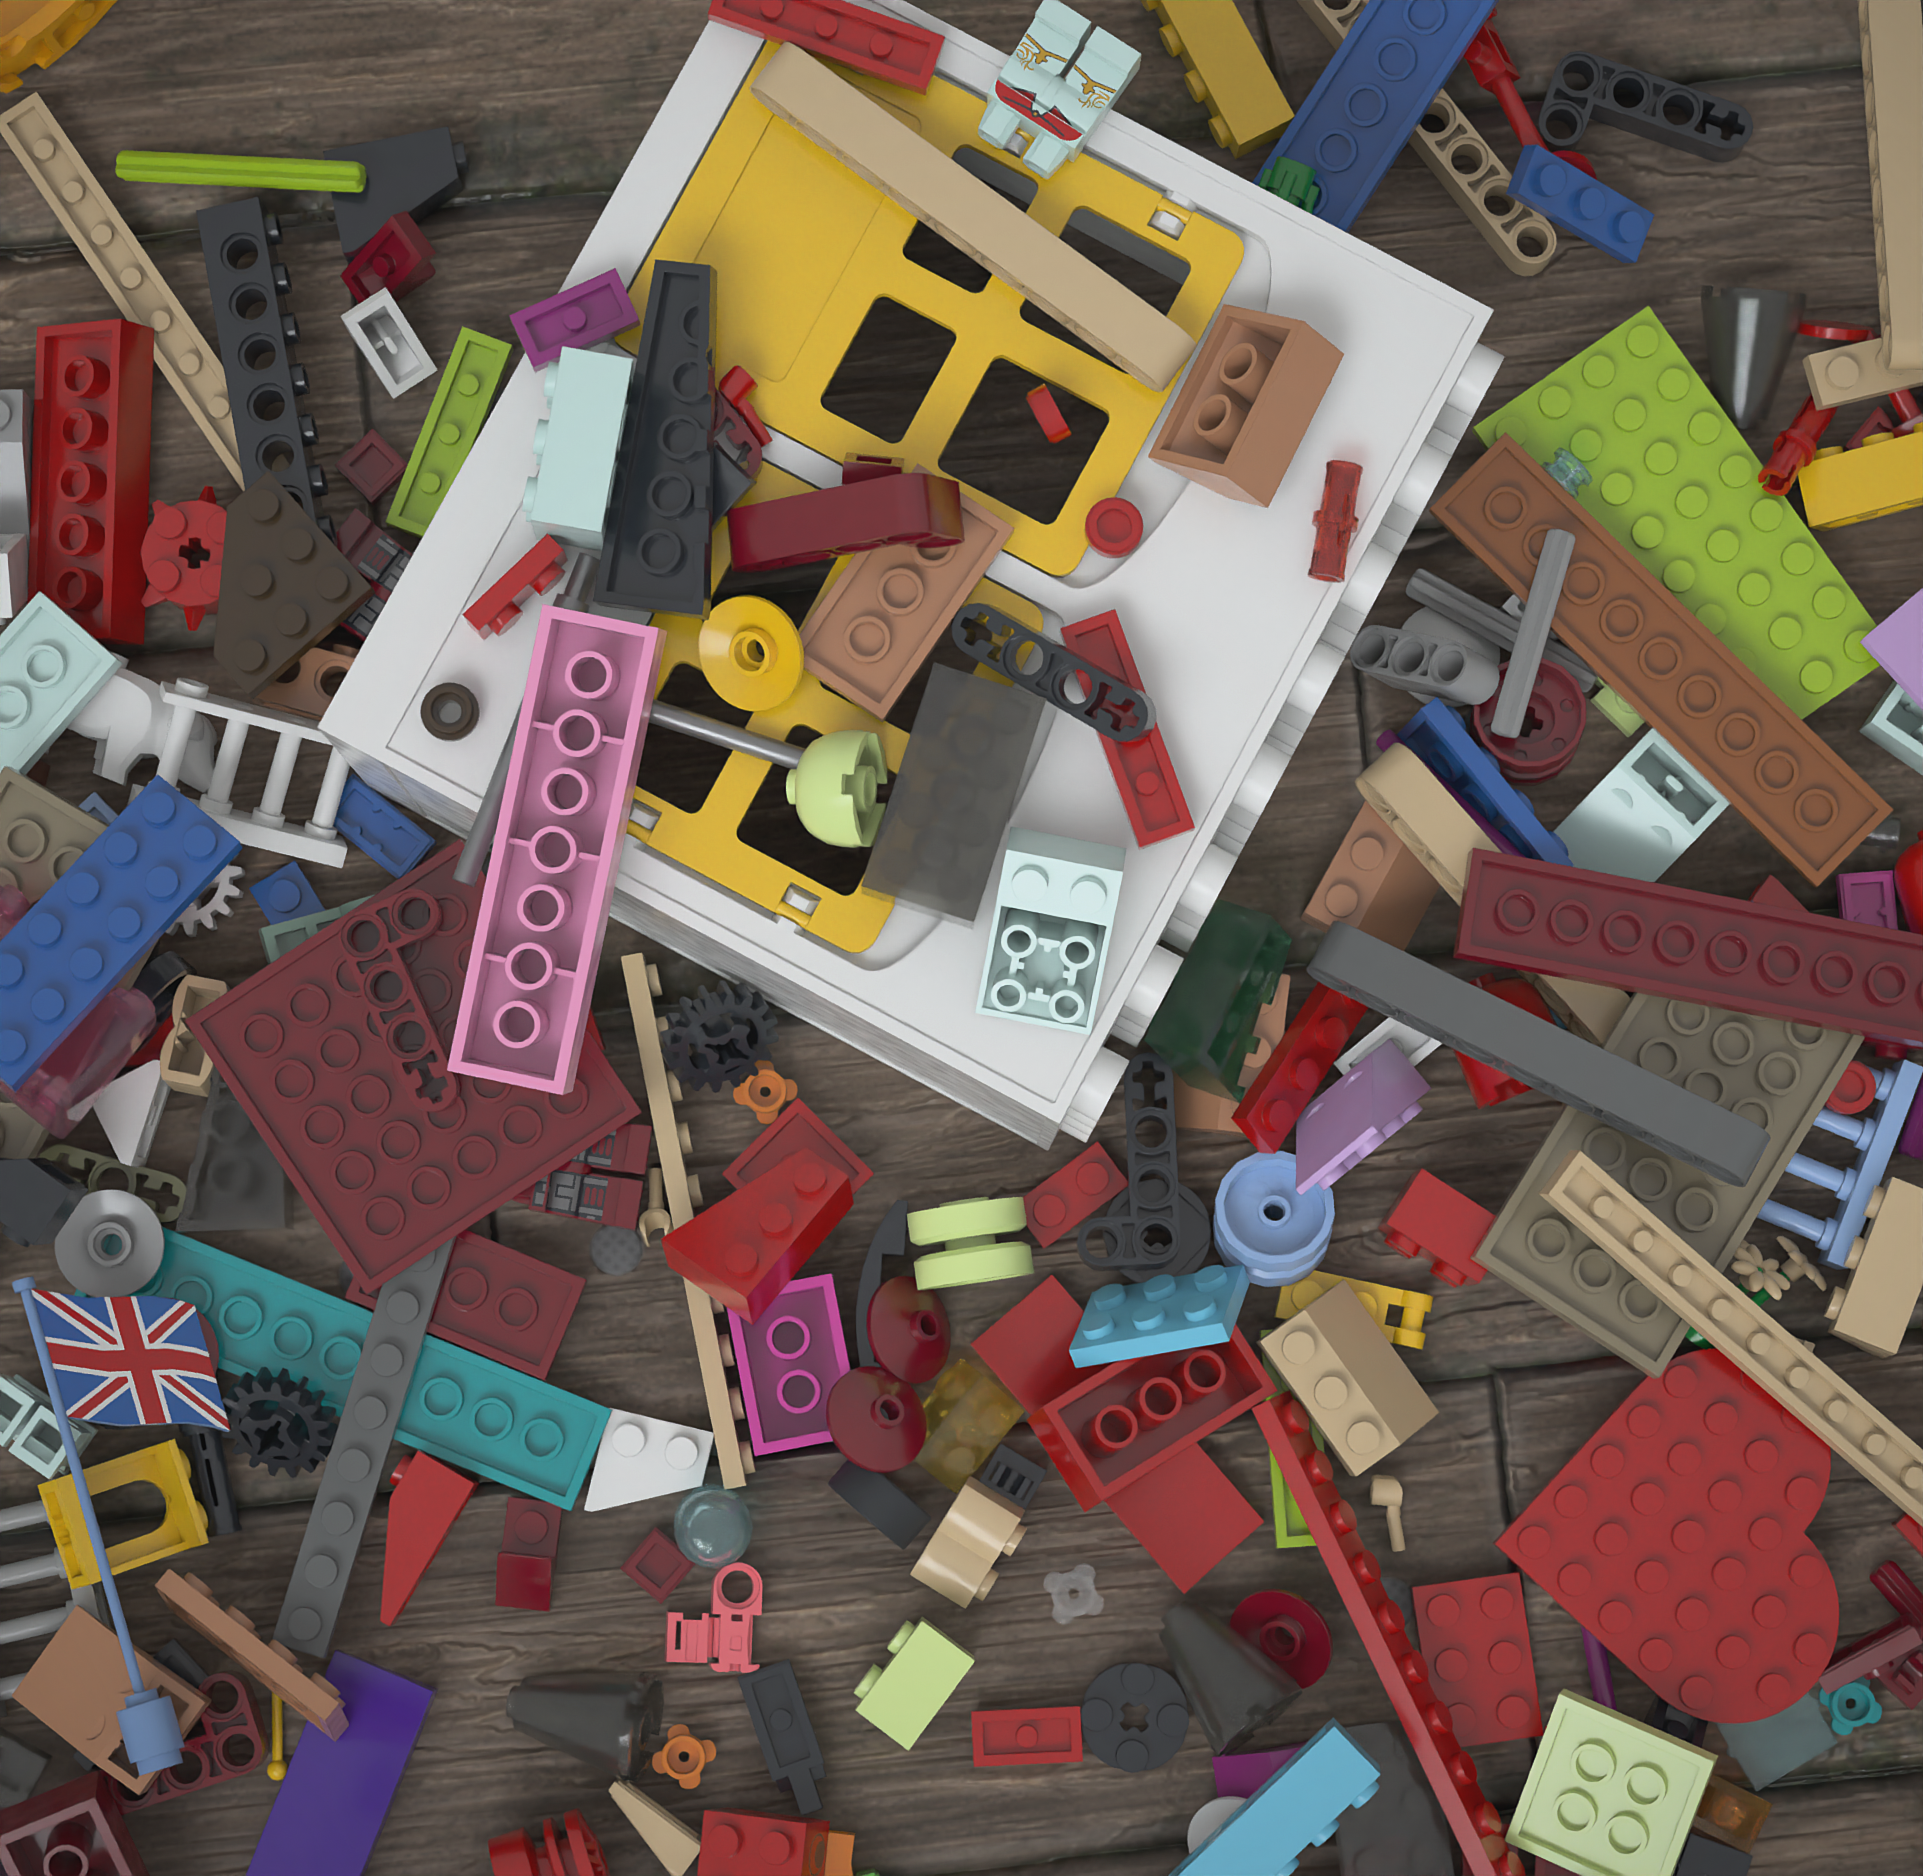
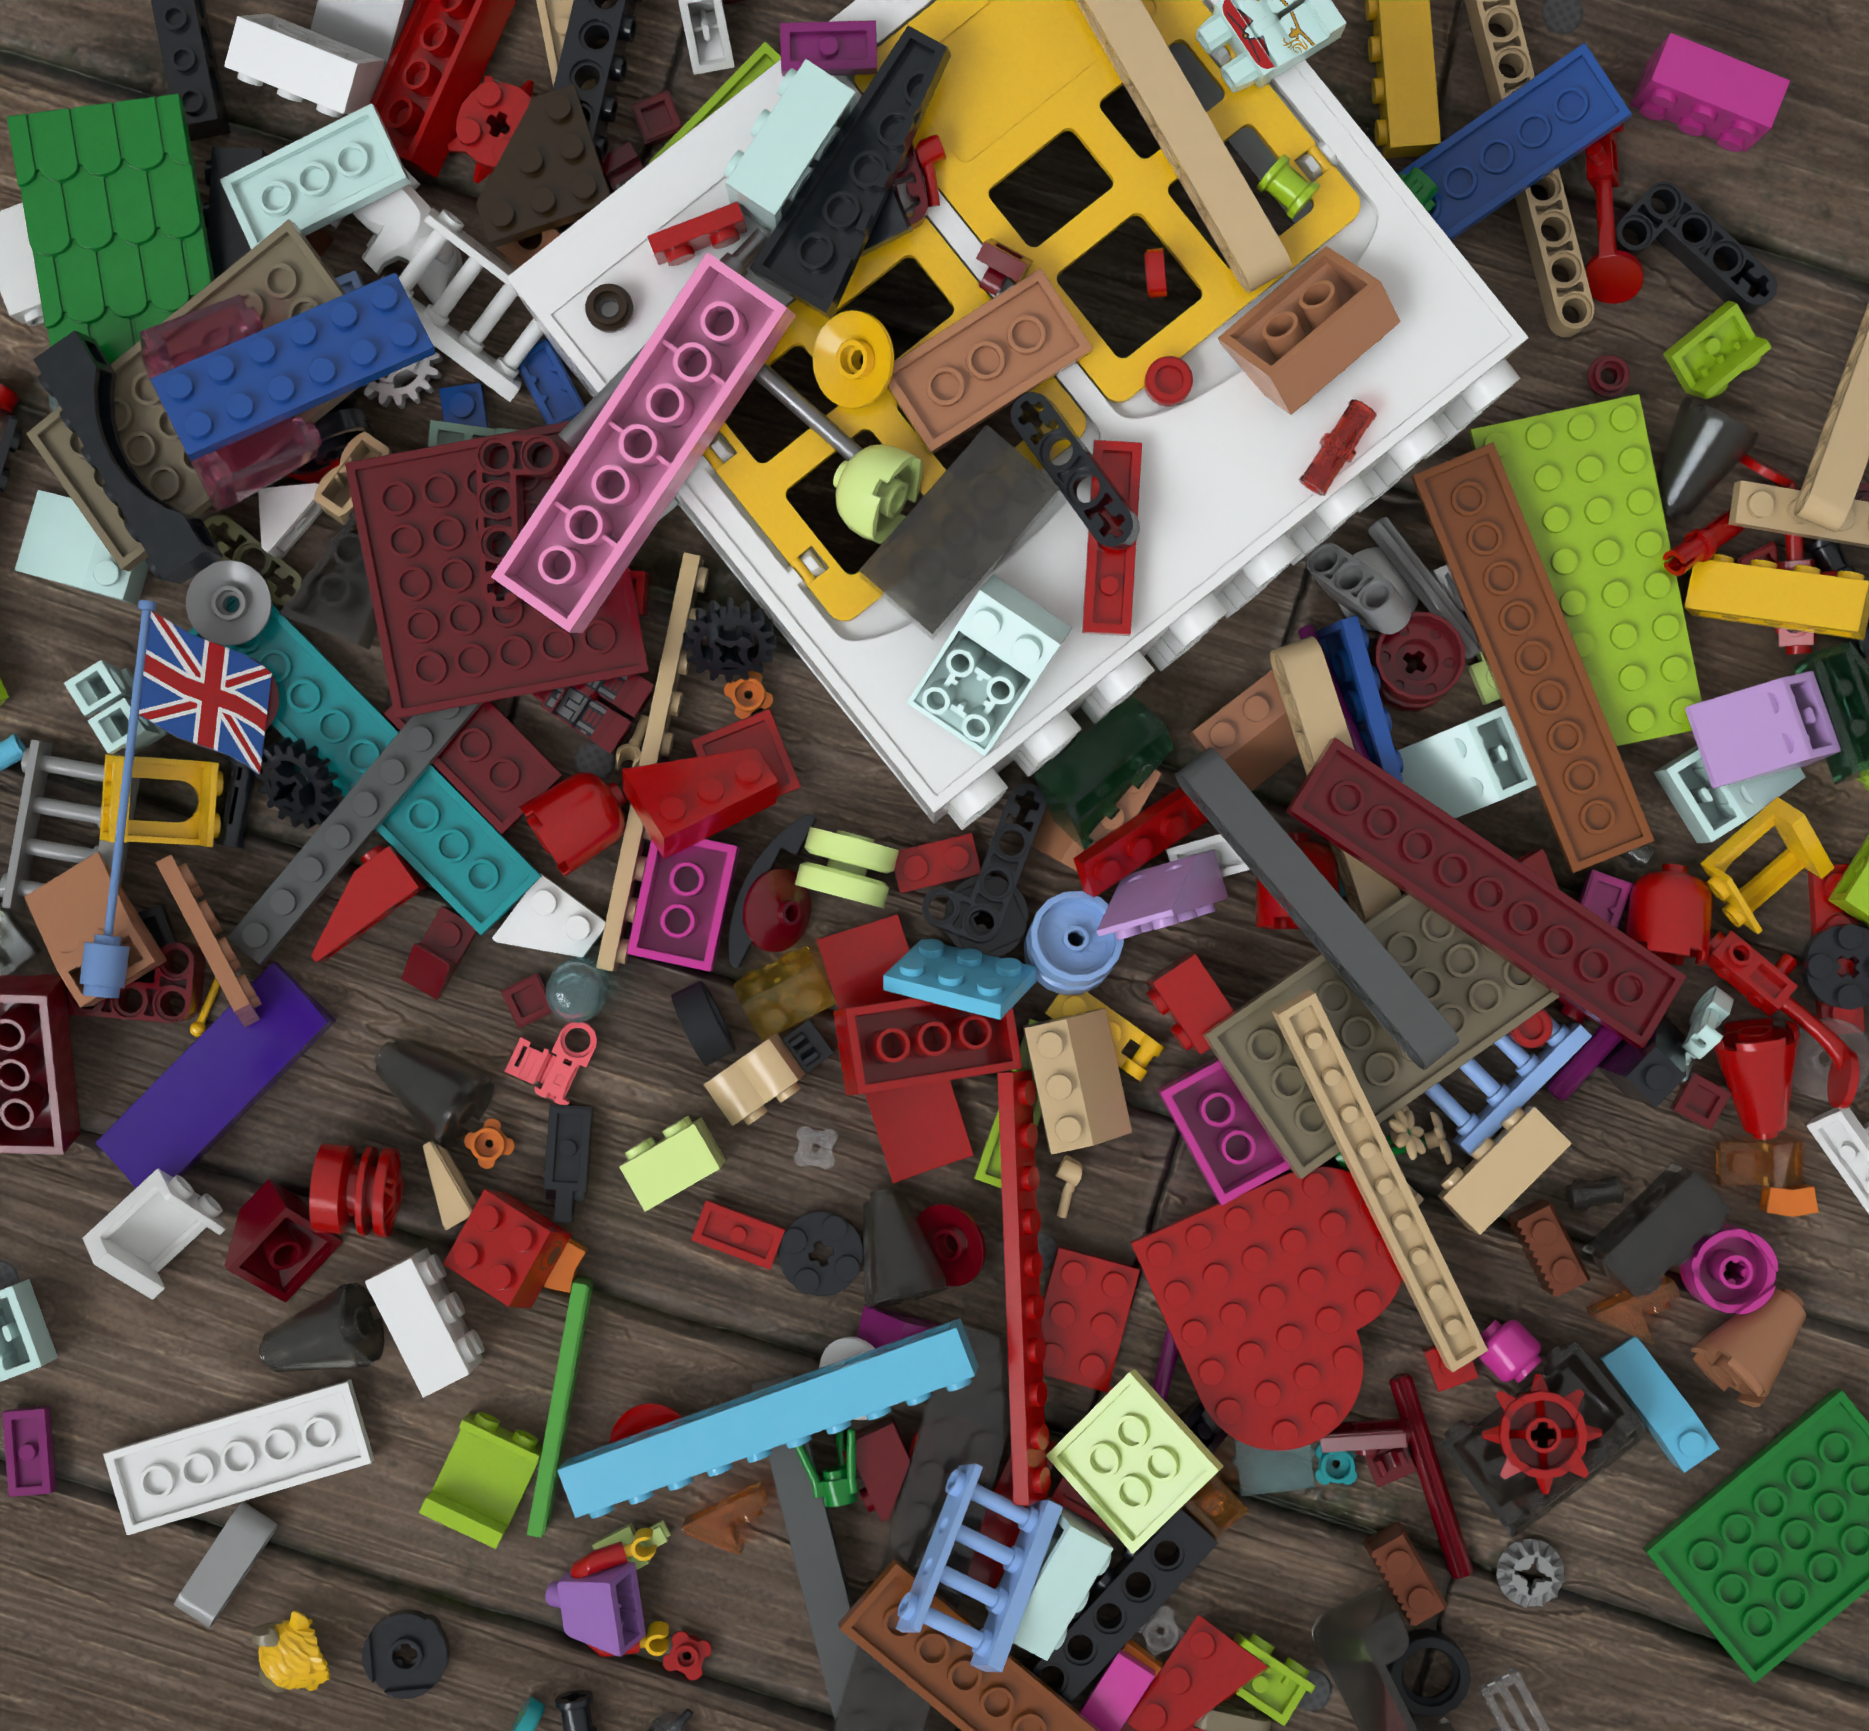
camera: 25 degrees right, 5 degrees up
dark red beam [727,473,965,573] -> none
dark red dish [826,1366,927,1473] -> none
light grey axle [1491,529,1576,738] -> none
blue plate [1506,144,1655,263] -> none
clear light blue bush [1541,447,1593,499] -> none
none -> red cylinder [519,772,628,877]
none -> dark pink brick [1156,1057,1290,1206]
none -> lime bush [1256,154,1320,219]
none -> dark red plate [1587,355,1630,398]
none -> lime bracket [1663,301,1772,399]

